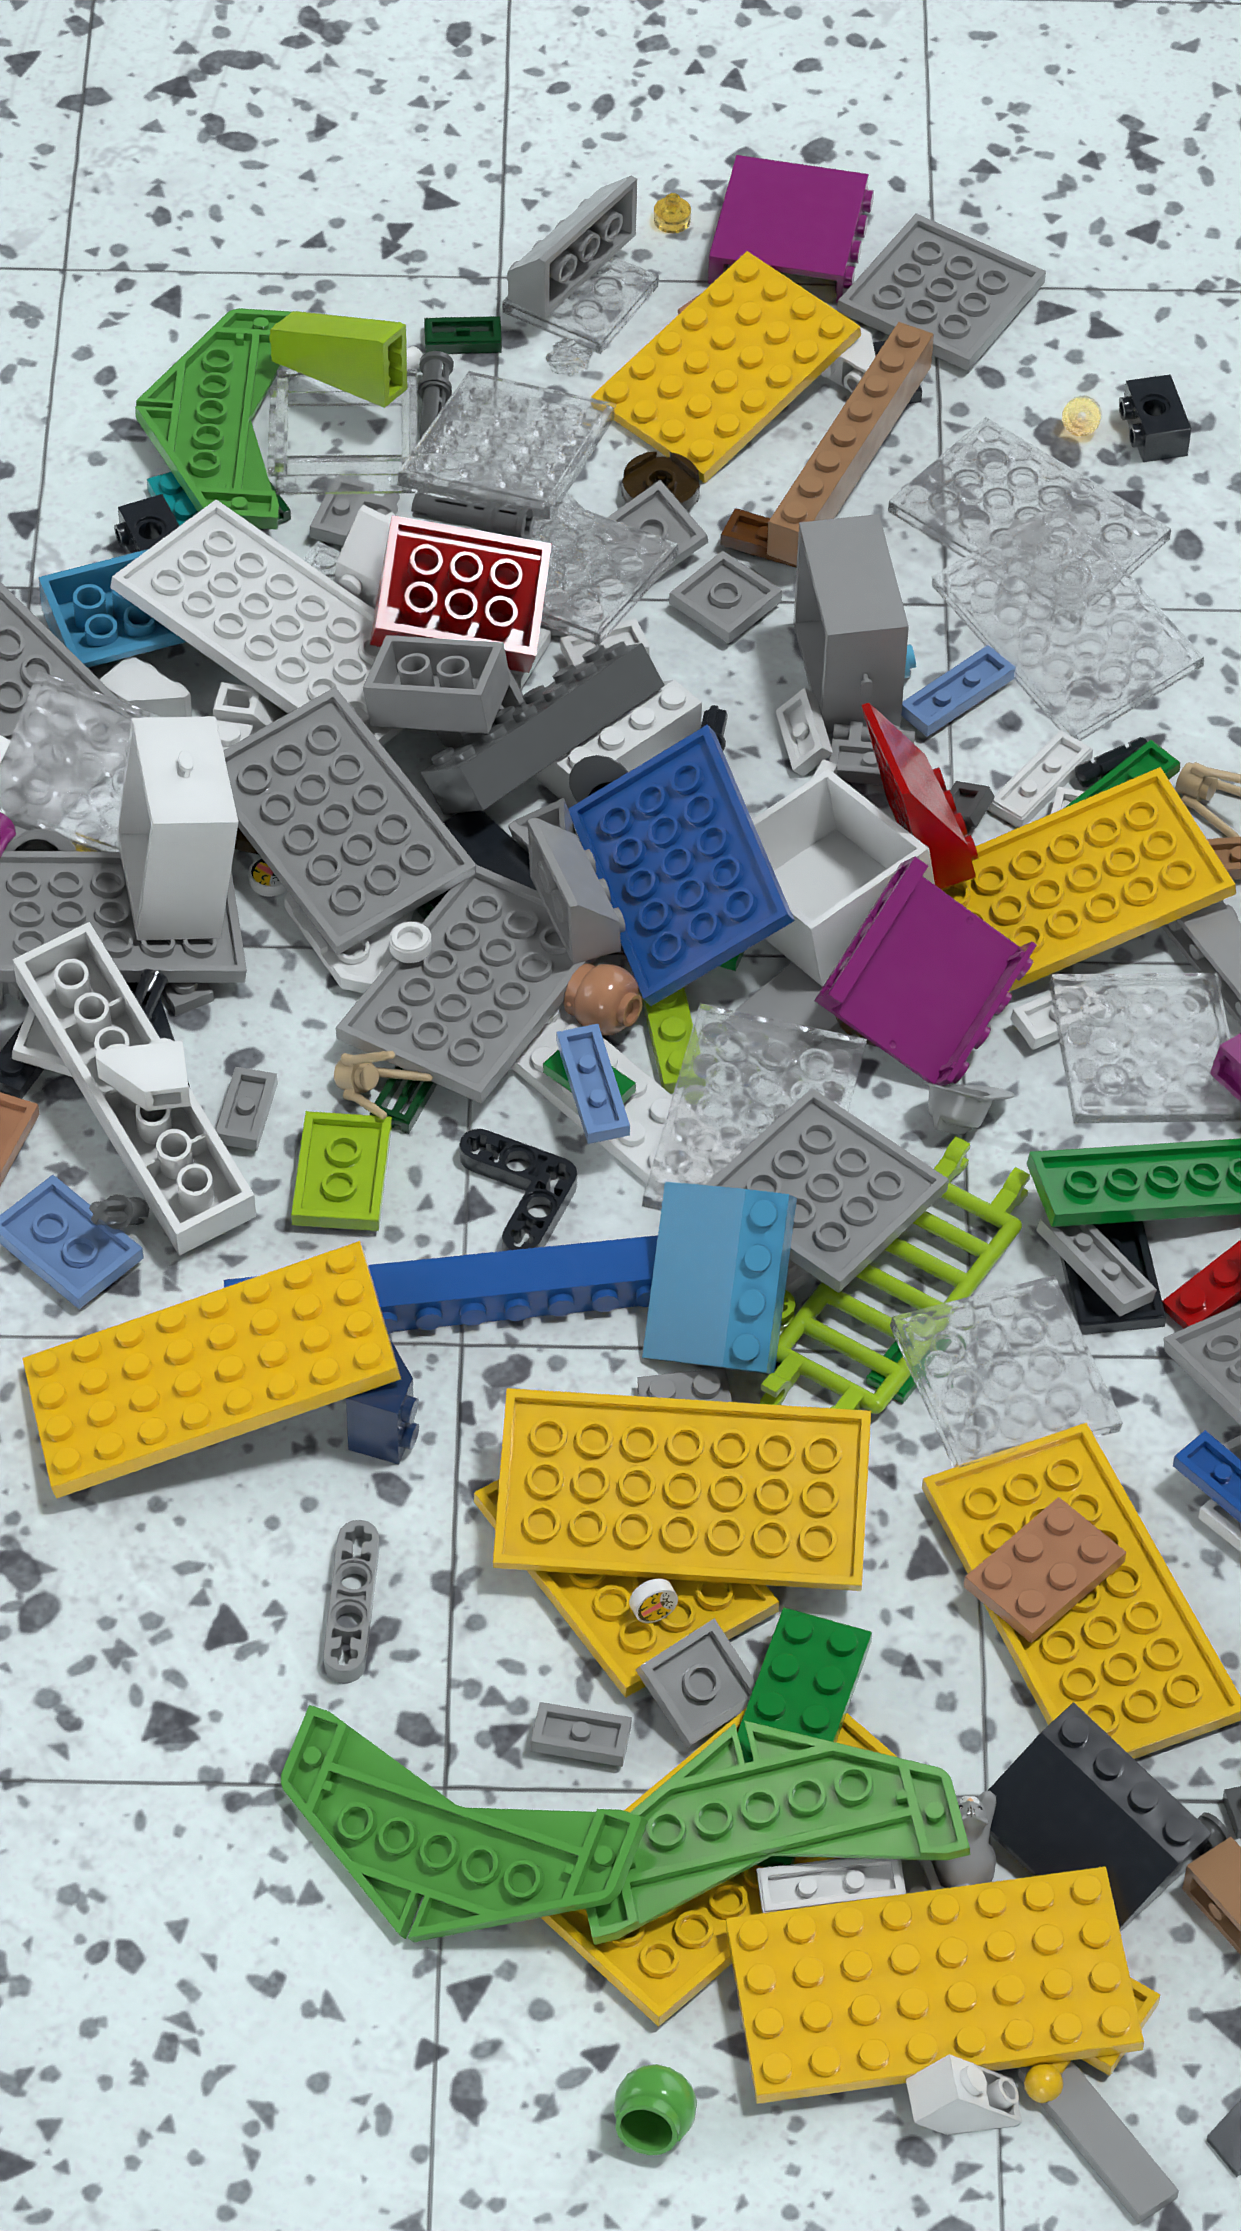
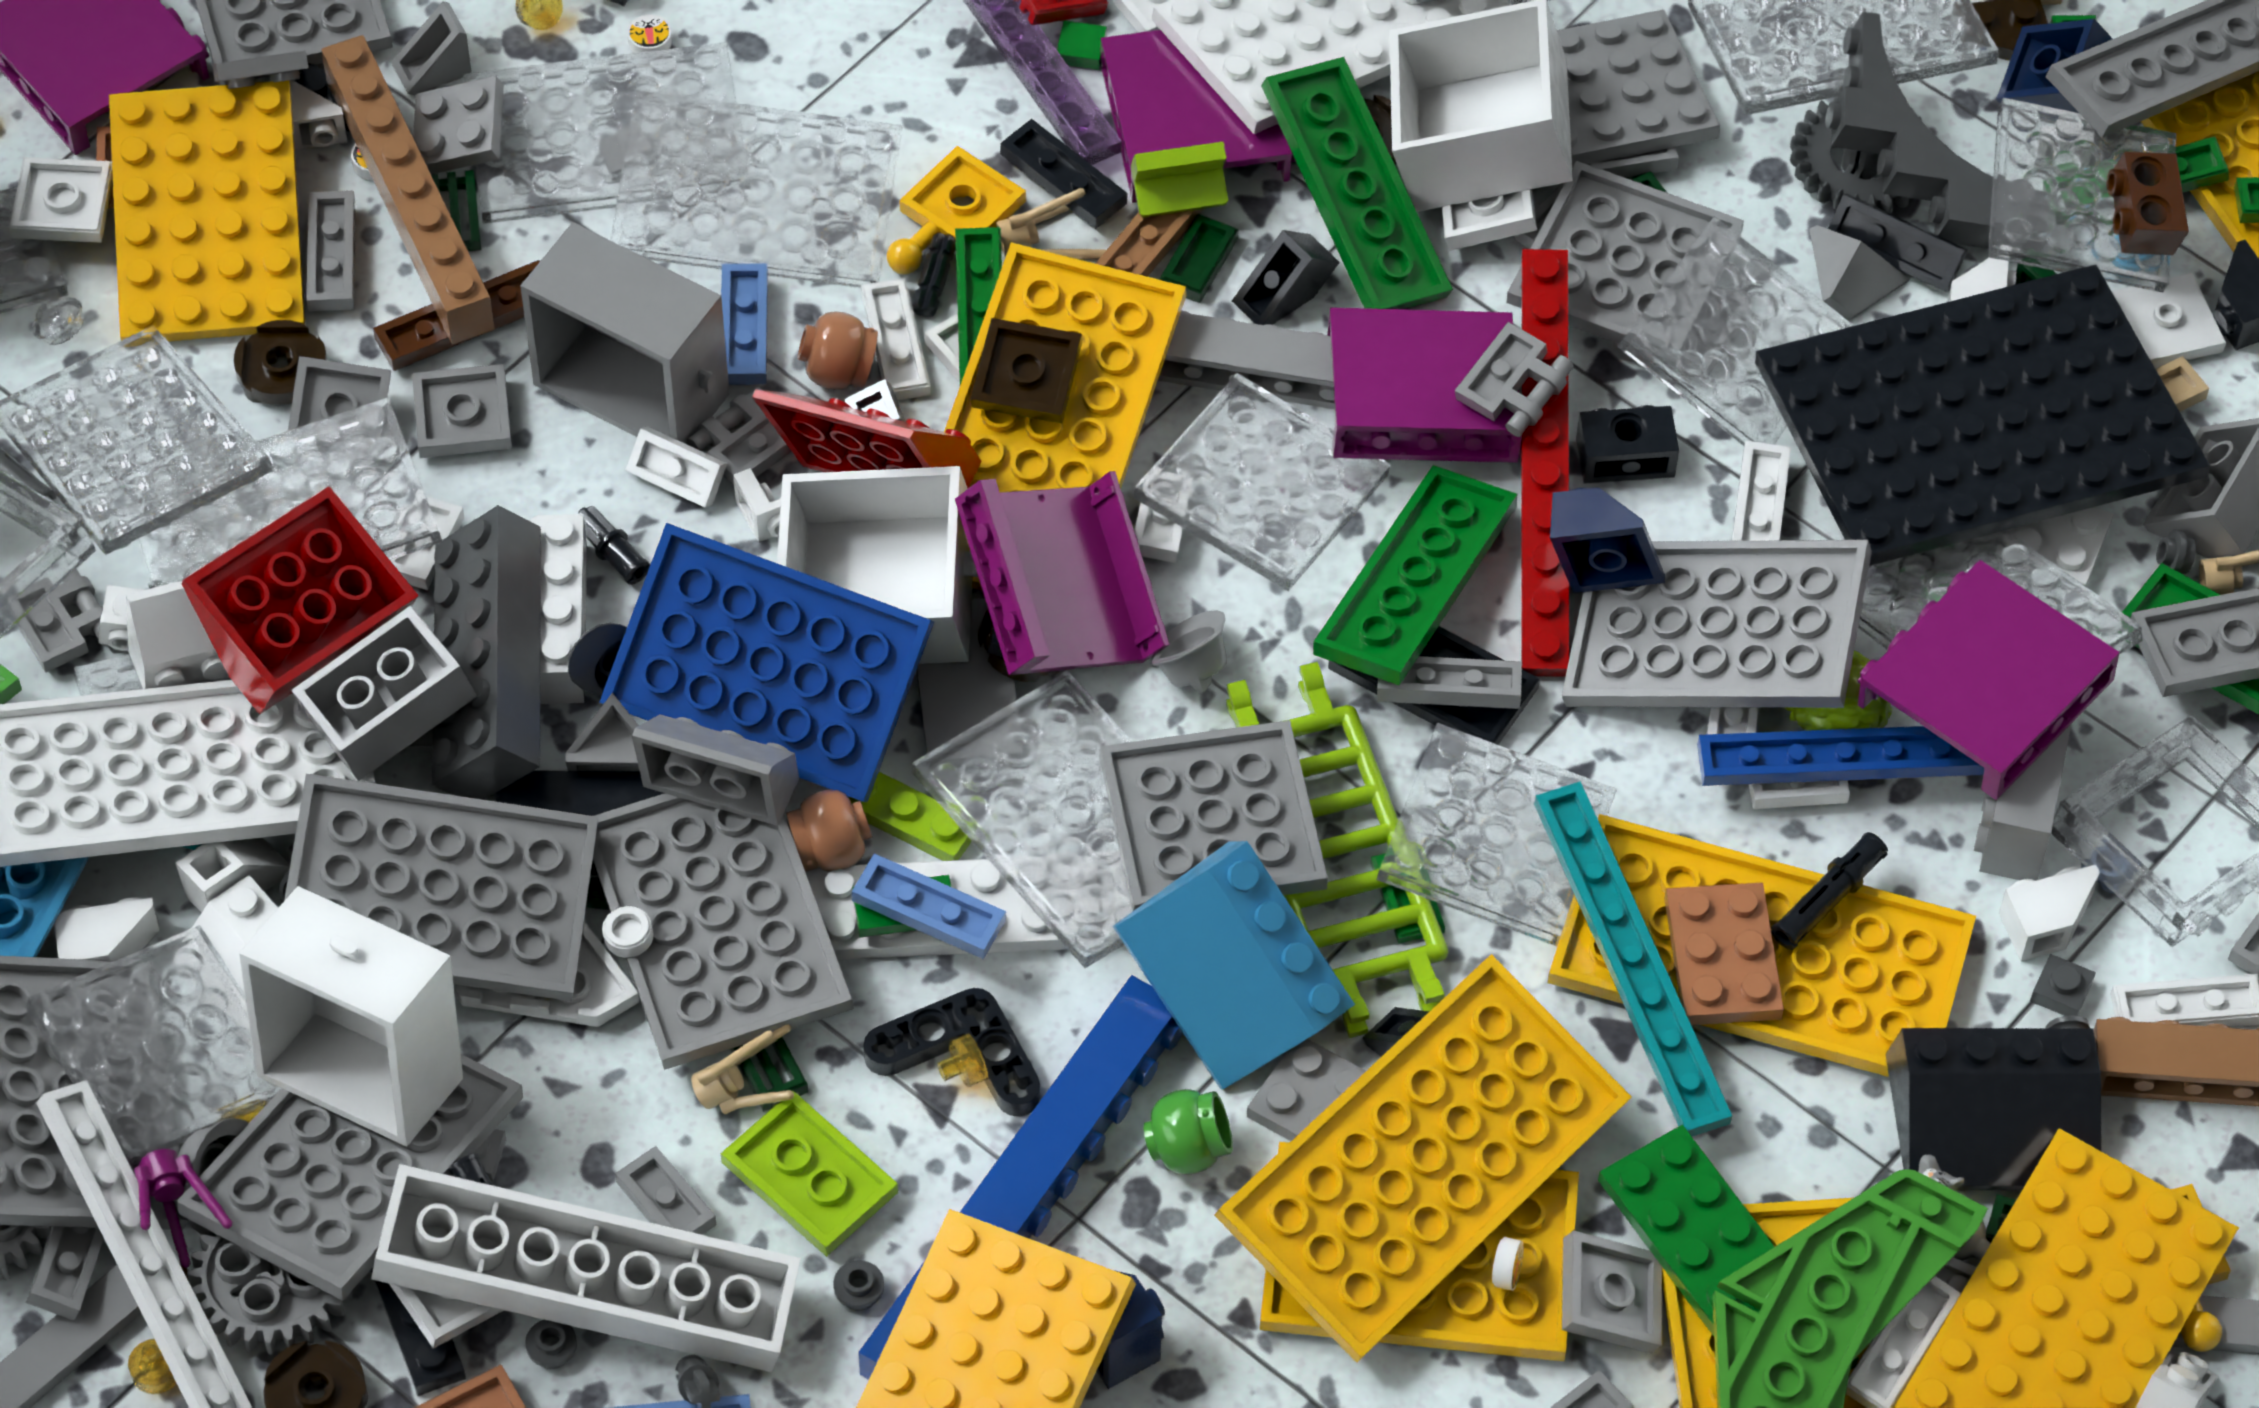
camera: 50 degrees left, 5 degrees up
white slope [95,1038,191,1111] -> none
dark grey pin [411,492,534,539] -> none
none -> white plate [9,157,113,243]
none -> light grey plate [212,50,309,89]
none -> light grey plate [306,190,355,312]
none -> light grey slope [391,1,472,95]
none -> light grey plate [413,76,504,174]
none -> dark green tile [431,170,481,252]
none -> dark grey plate [525,1320,577,1369]
none -> tile [627,14,672,58]
none -> nougat piece [798,311,878,390]
none -> dark grey plate [833,1260,884,1310]
none -> yellow plate [886,145,1026,274]
none -> clear yellow tile [937,1034,988,1087]
none -> dark brown plate [971,318,1083,423]
none -> bright green piece [1144,1089,1233,1175]
none -> teal plate [1534,781,1732,1137]
none -> black pin [1771,832,1888,950]

